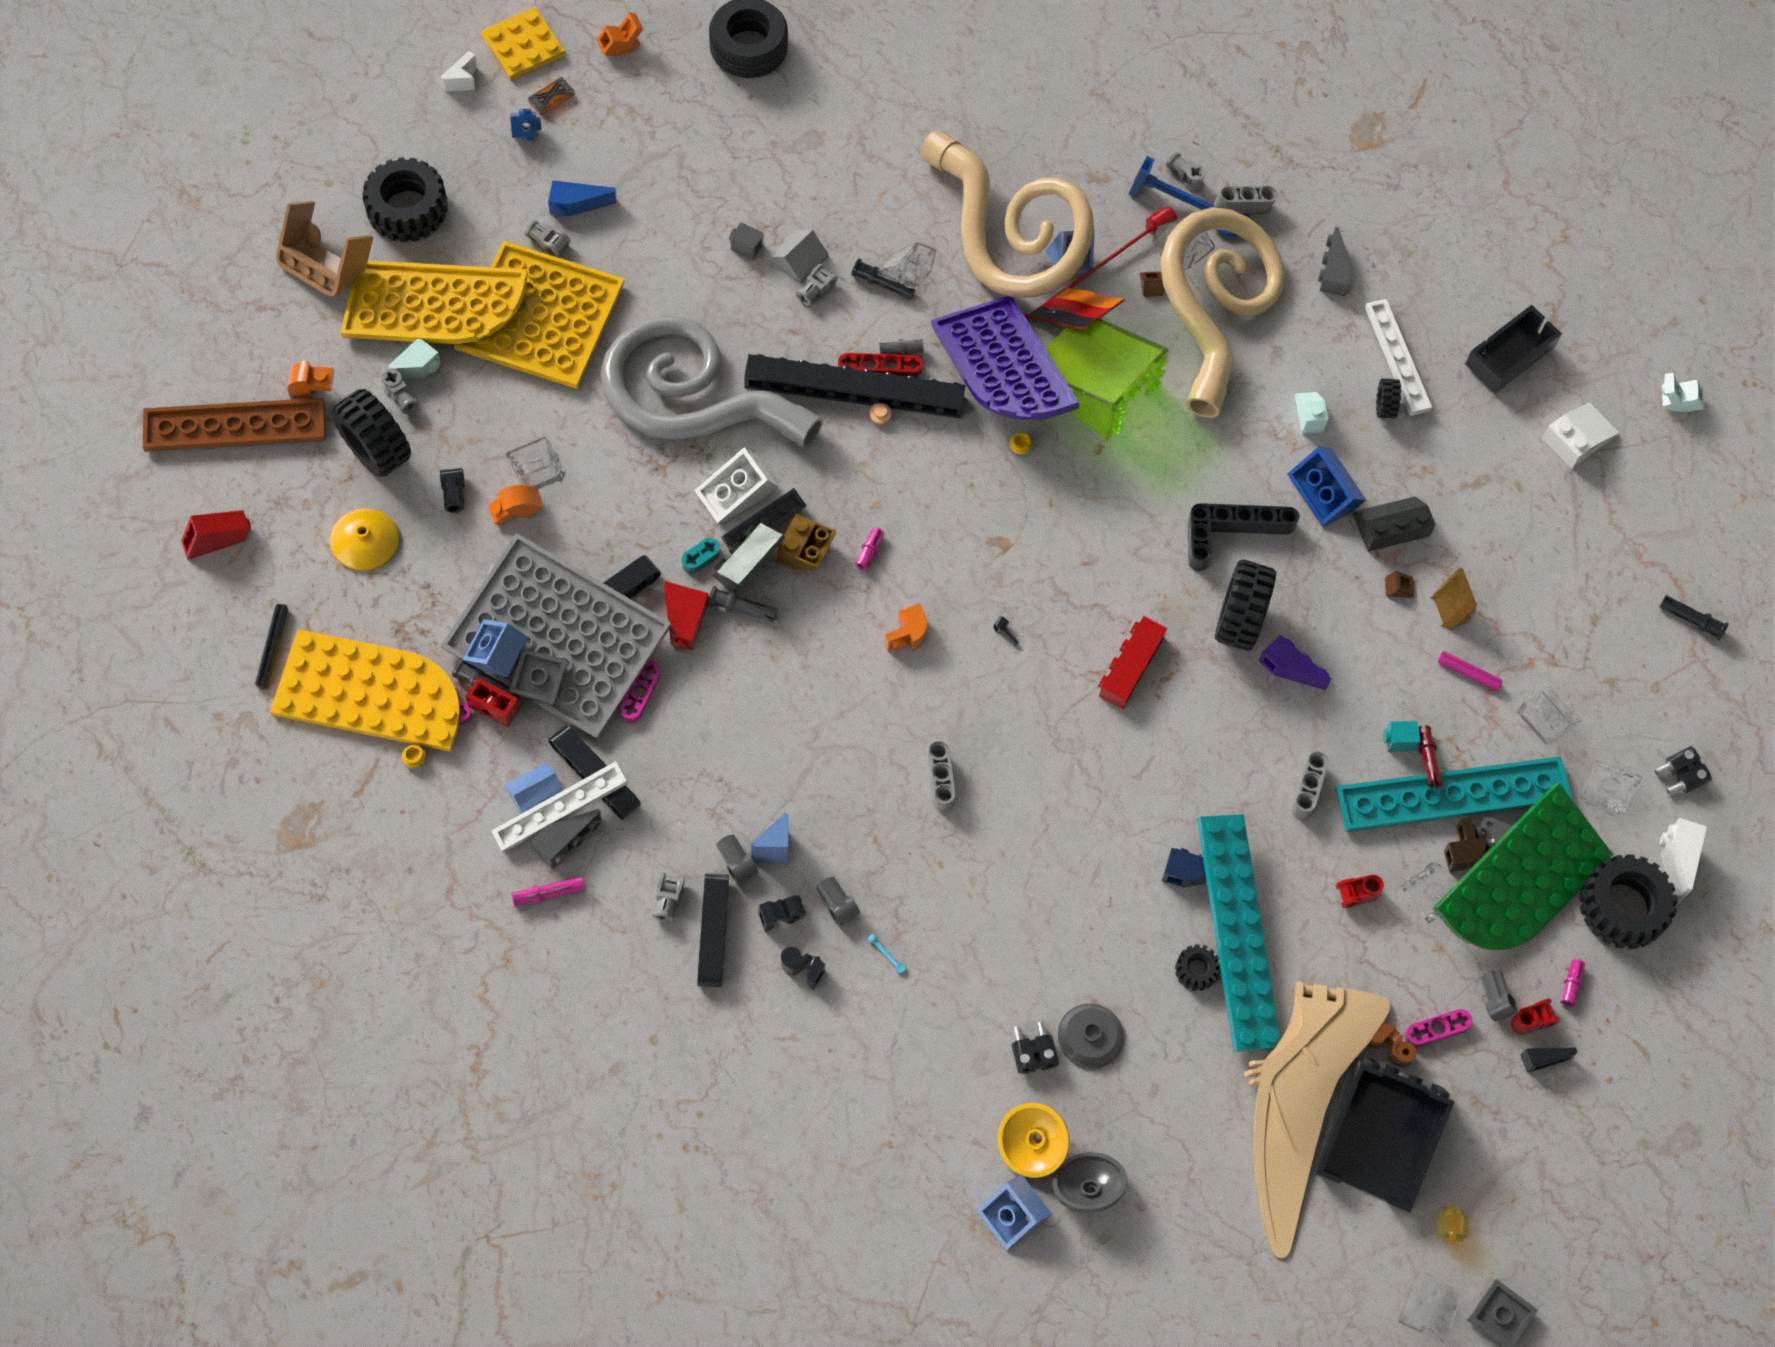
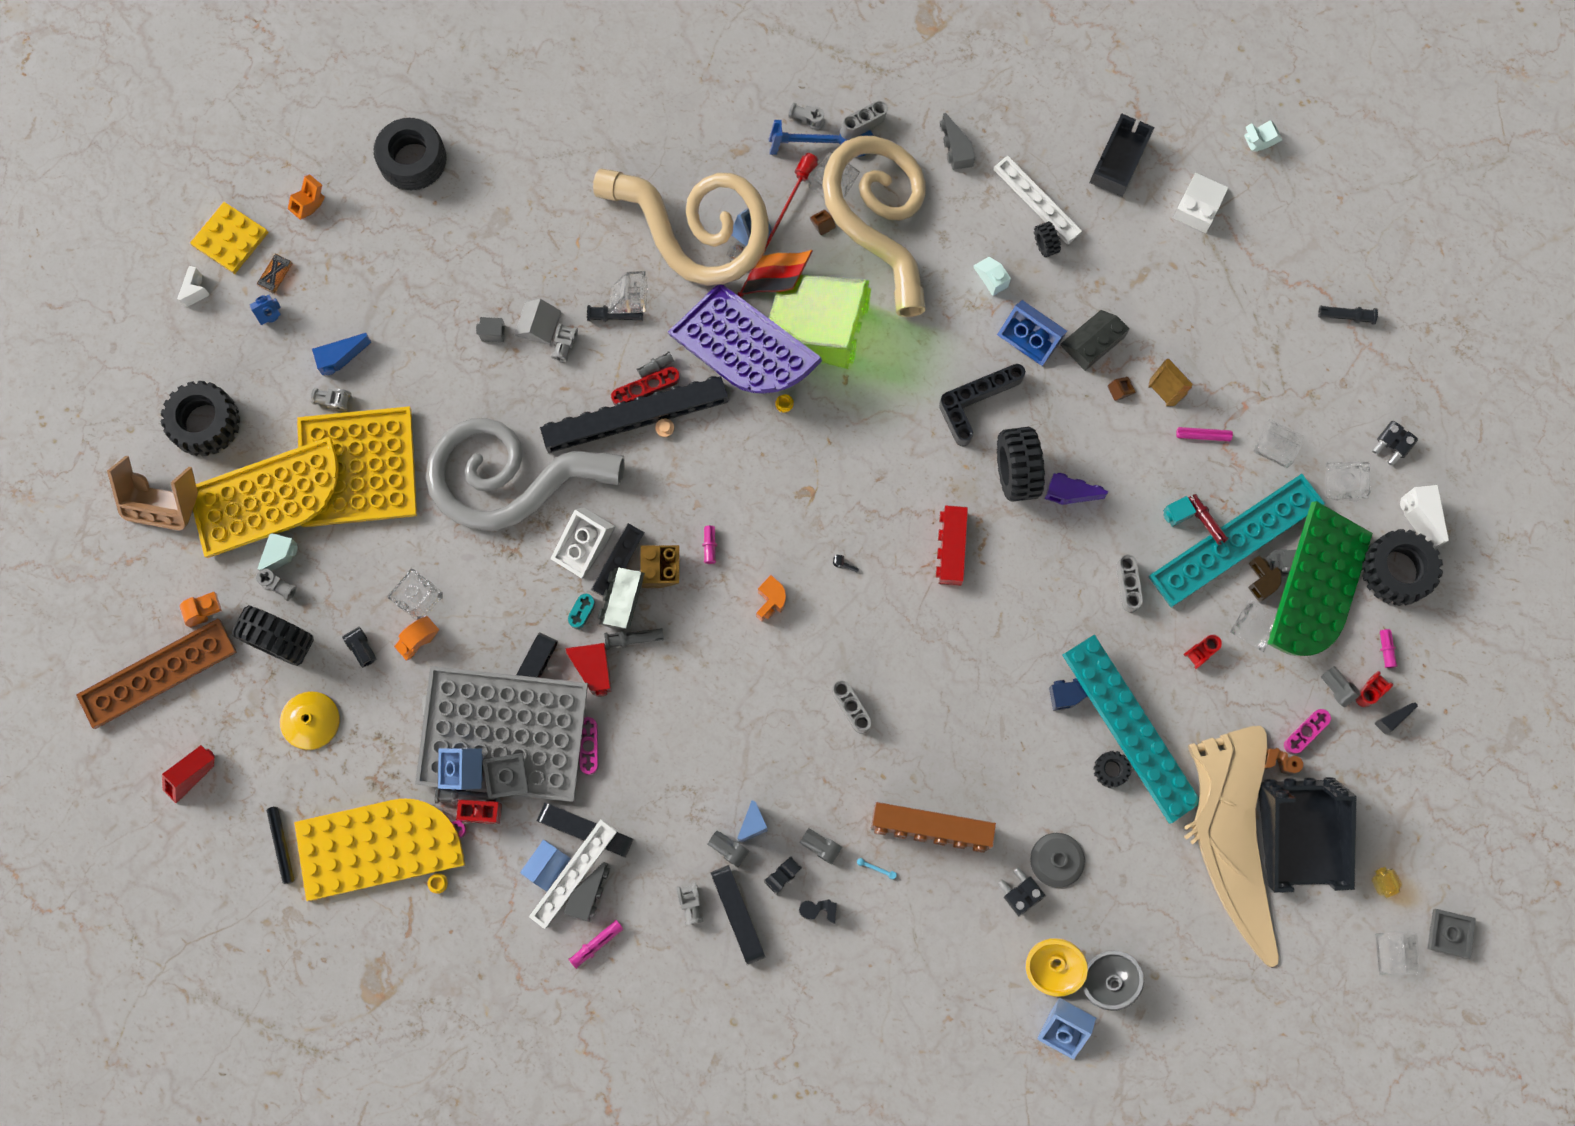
camera: 20 degrees left, 10 degrees up
none -> dark orange brick [870,802,996,853]

